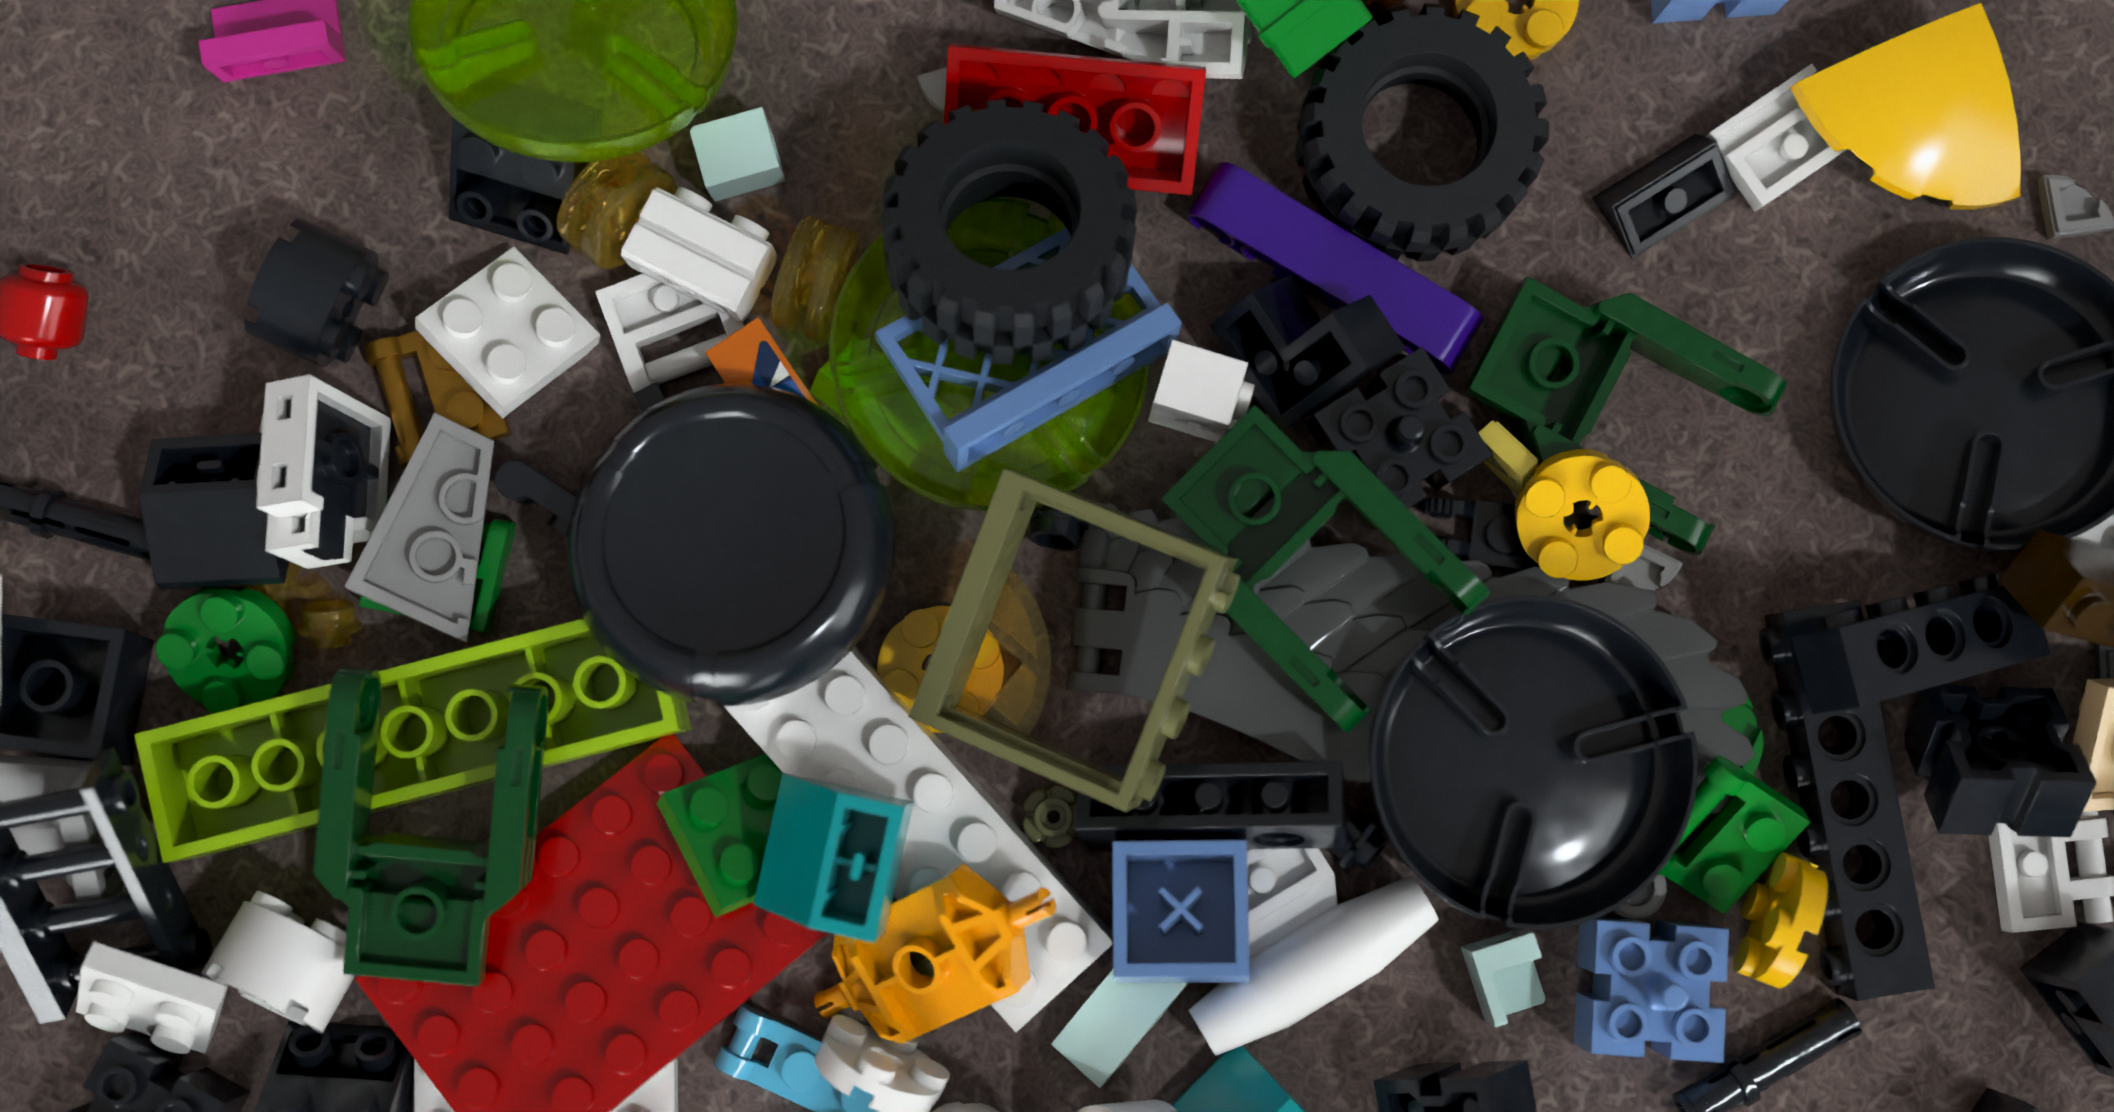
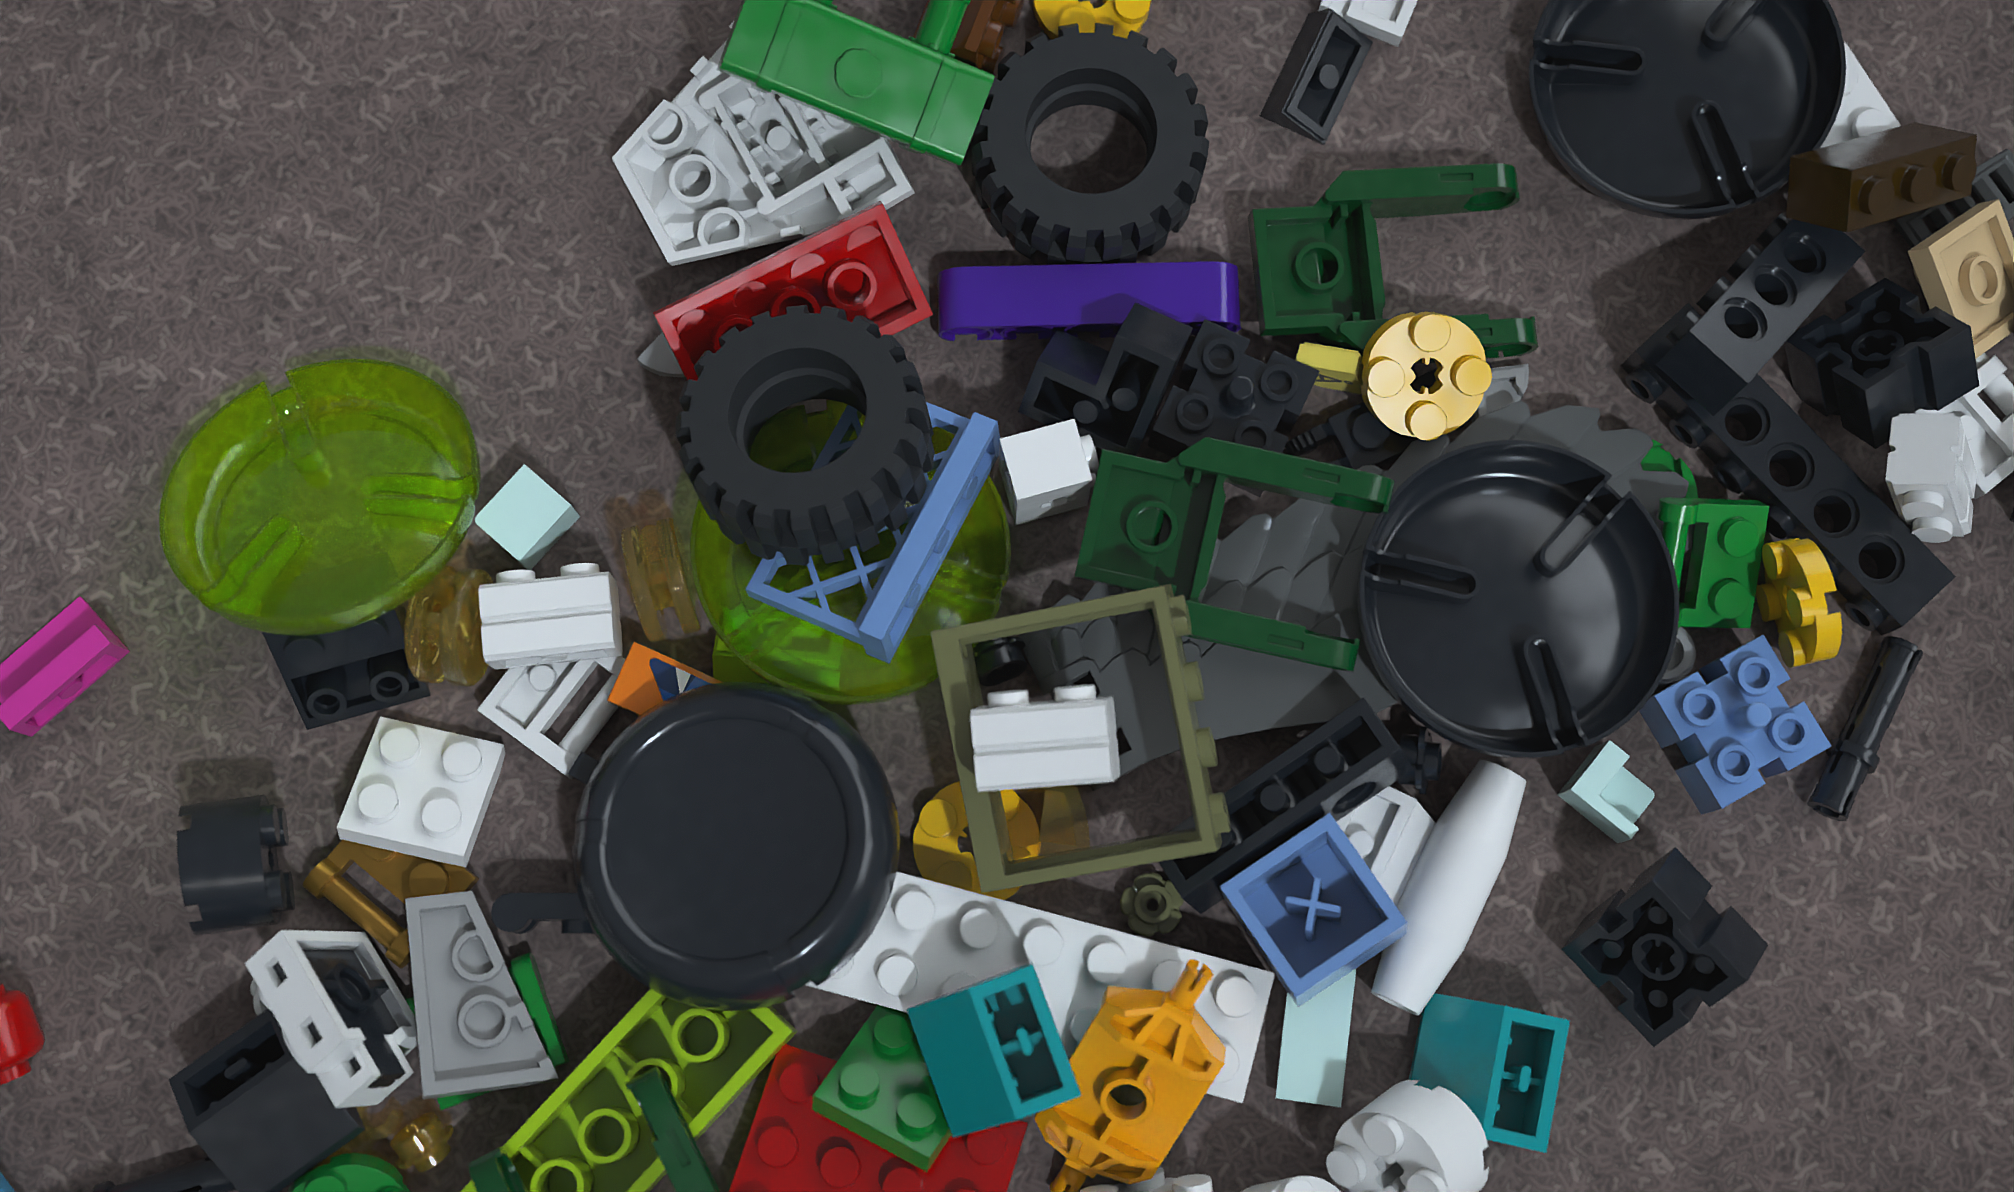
camera: 35 degrees left, 5 degrees down
none -> white brick [970,684,1120,792]
none -> white brick [1885,413,1977,543]

